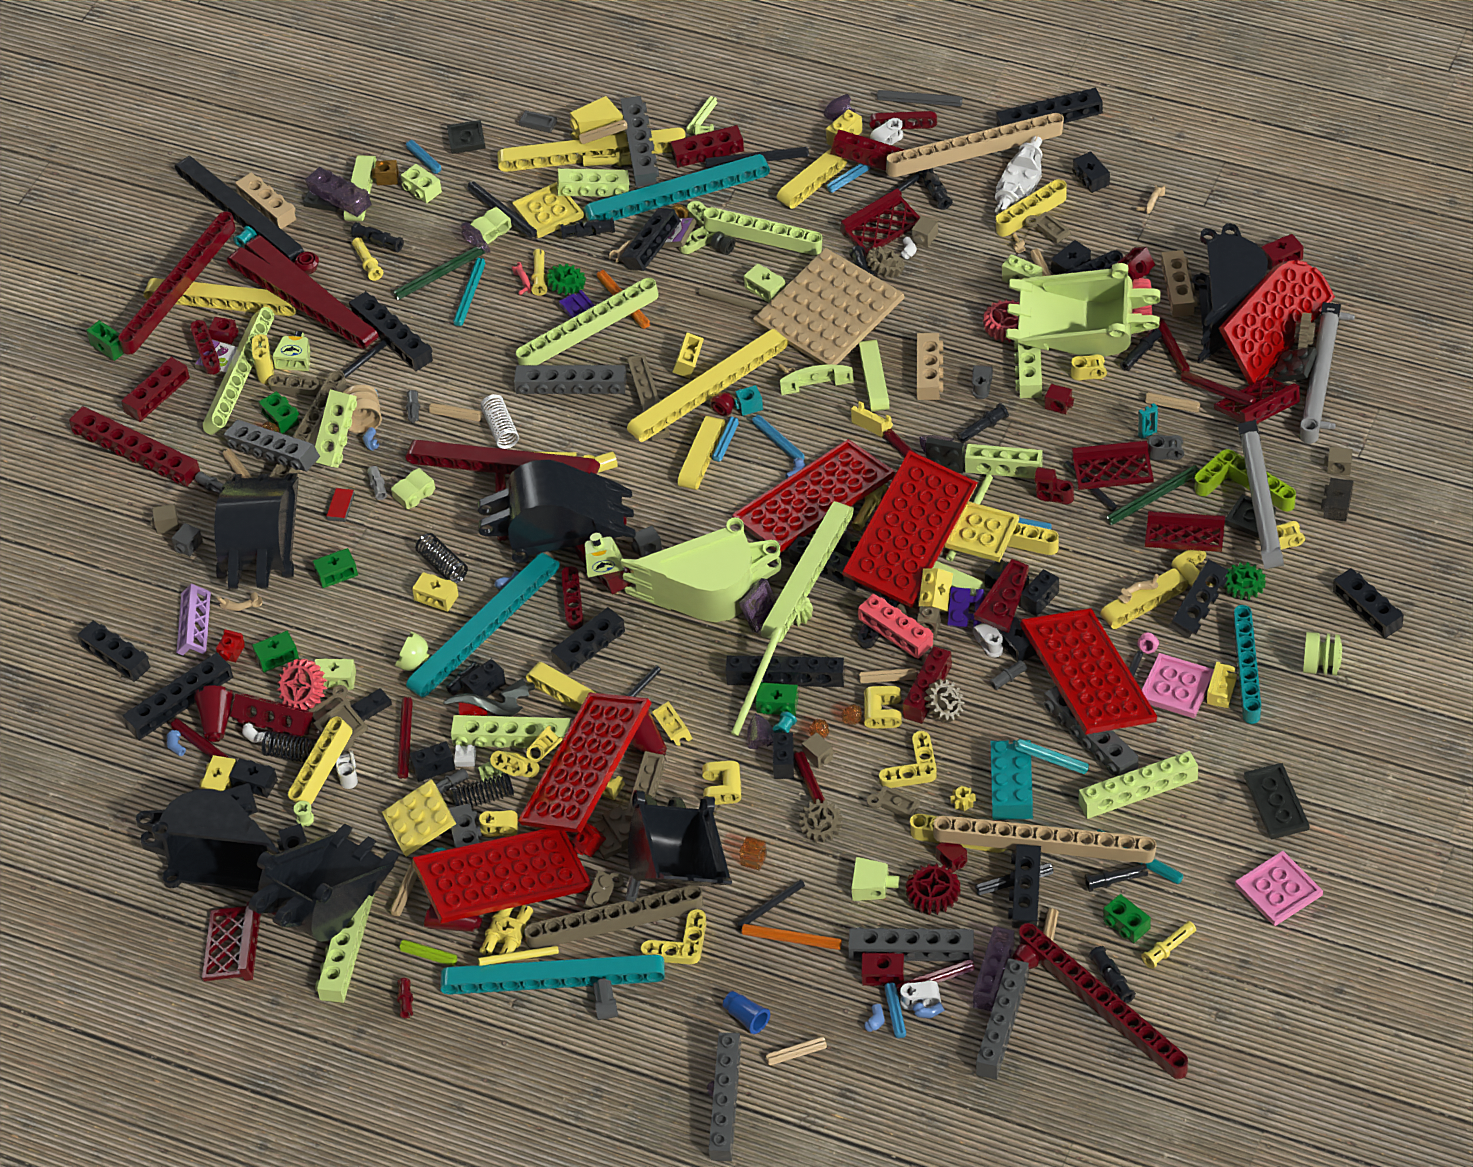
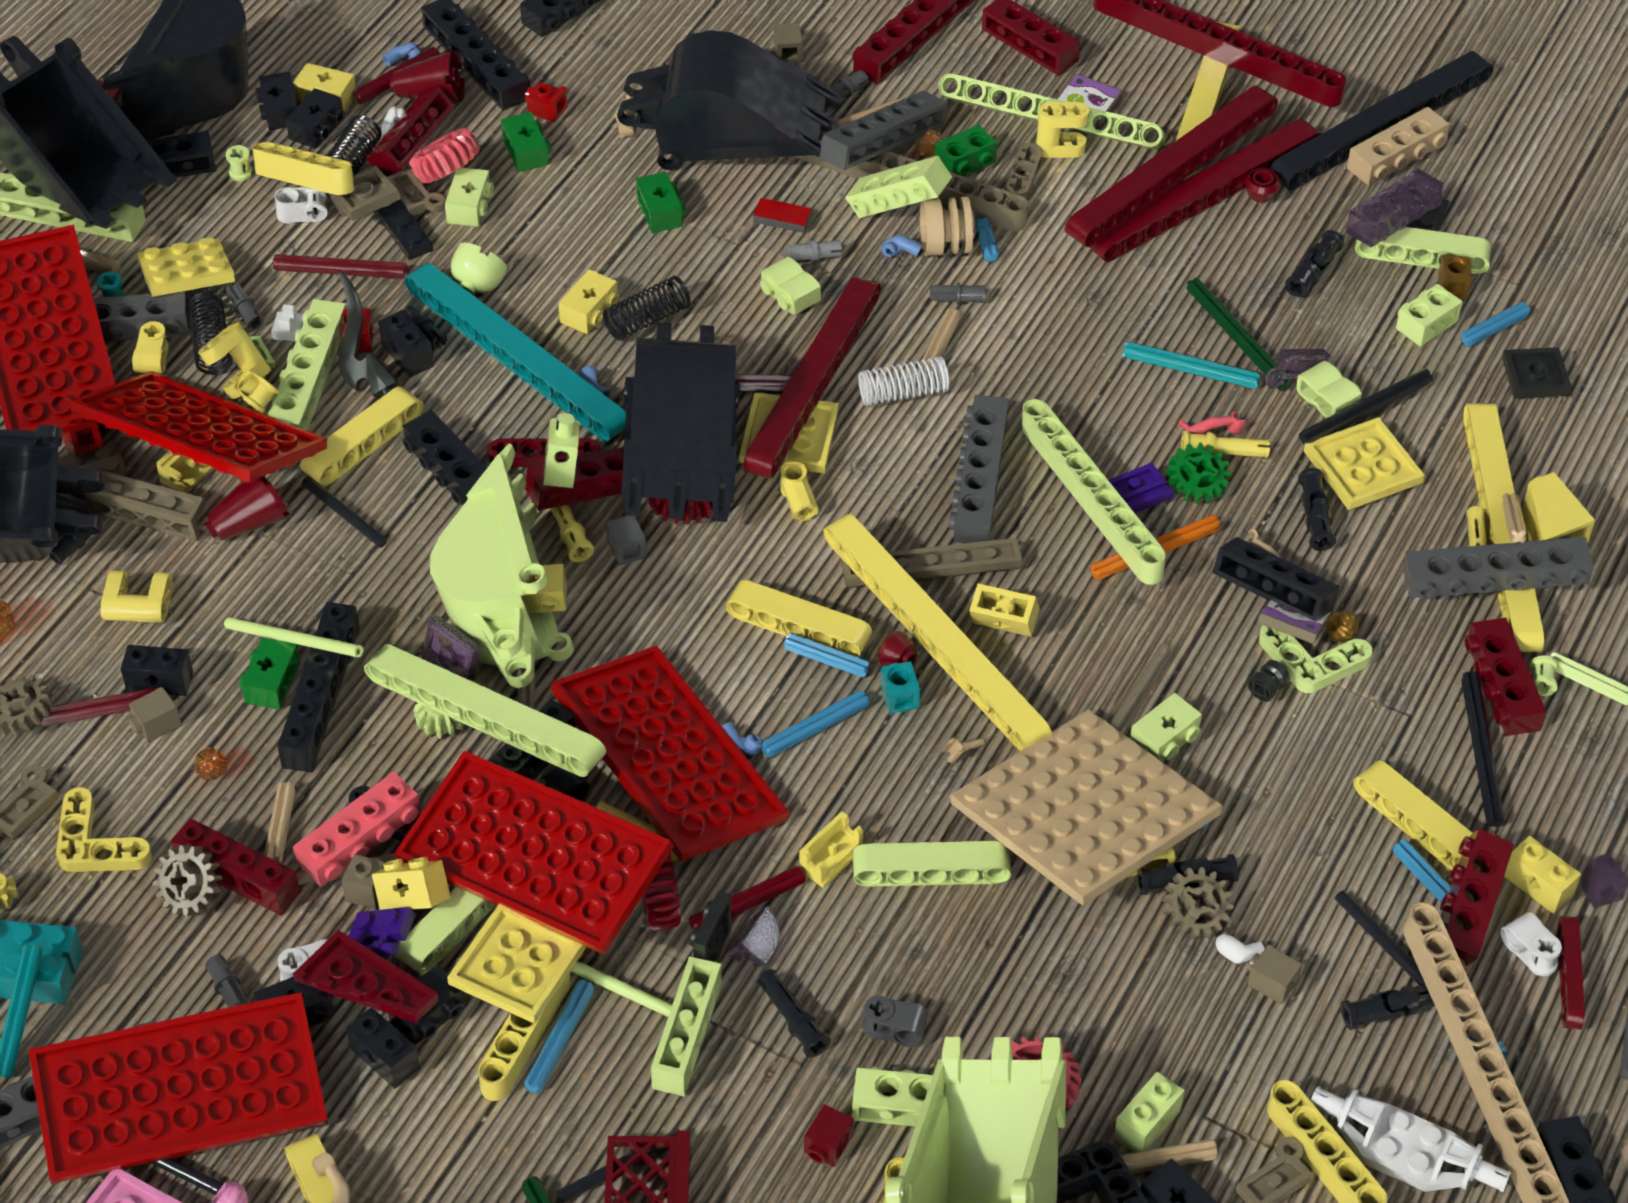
camera: 90 degrees right, 0 degrees up
lavender fence [176,584,211,655] -> none
dark red beam [190,320,221,375] -> none
dark red brick [208,317,239,345] -> none
teal bush [233,226,257,248] -> none
yellowish green torso [272,331,310,371] -> none
black bar [343,338,389,379] -> none
black brick [349,291,433,372] -> none
light yellow pin [352,238,383,281] -> none
black brick [409,741,455,782] -> none
dark grey tile [519,110,557,133] -> none
yellowish green brick [557,169,629,197] -> none
teal beam [583,154,770,221] -> none
light yellow hinge [652,701,693,746] -> none
yellowish green beam [704,207,822,255] -> none
clear purple brick [747,713,774,749] -> none
teal bush [772,712,797,733] -> none
yellowish green slope [780,364,854,395] -> none
clear orange piece [808,719,829,738] -> none
dark red fence [840,188,921,256] -> none
light yellow connector [864,686,902,729] -> none
tan brick [917,333,943,400] -> none
tan hand [1012,233,1026,254] -> none
dark red piece [1035,467,1074,504] -> none

